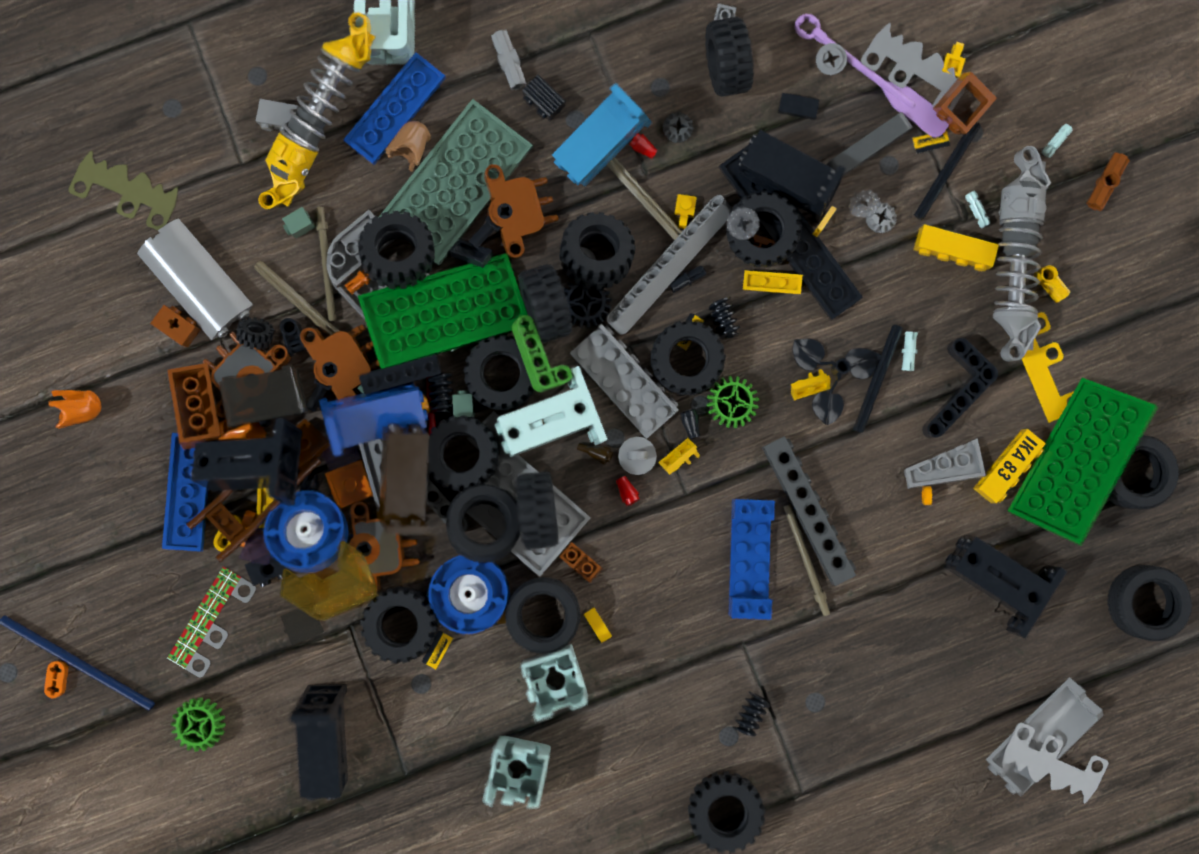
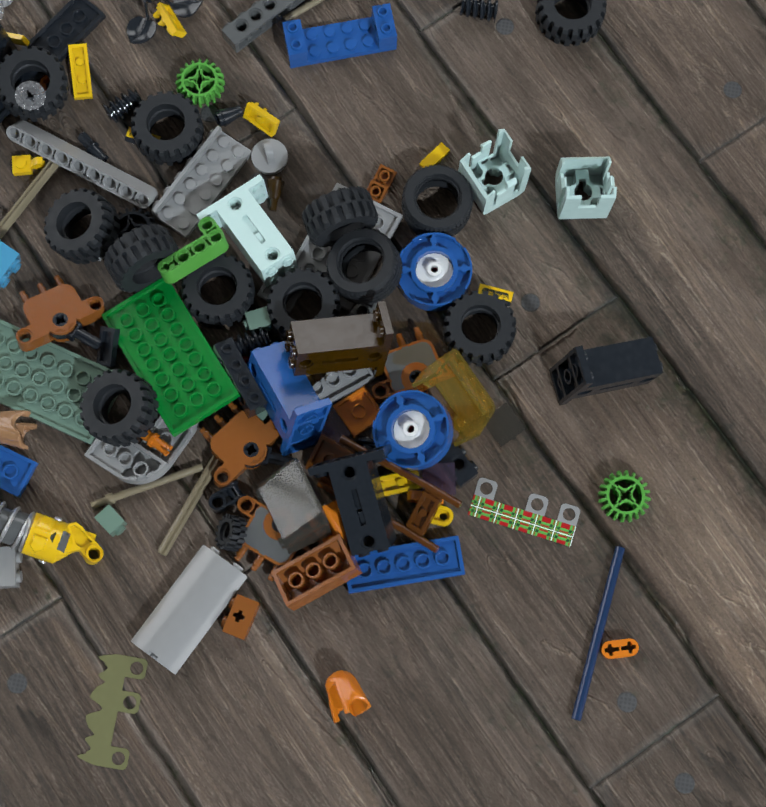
camera: 105 degrees left, 10 degrees down
red cone [616,476,640,506] -> none

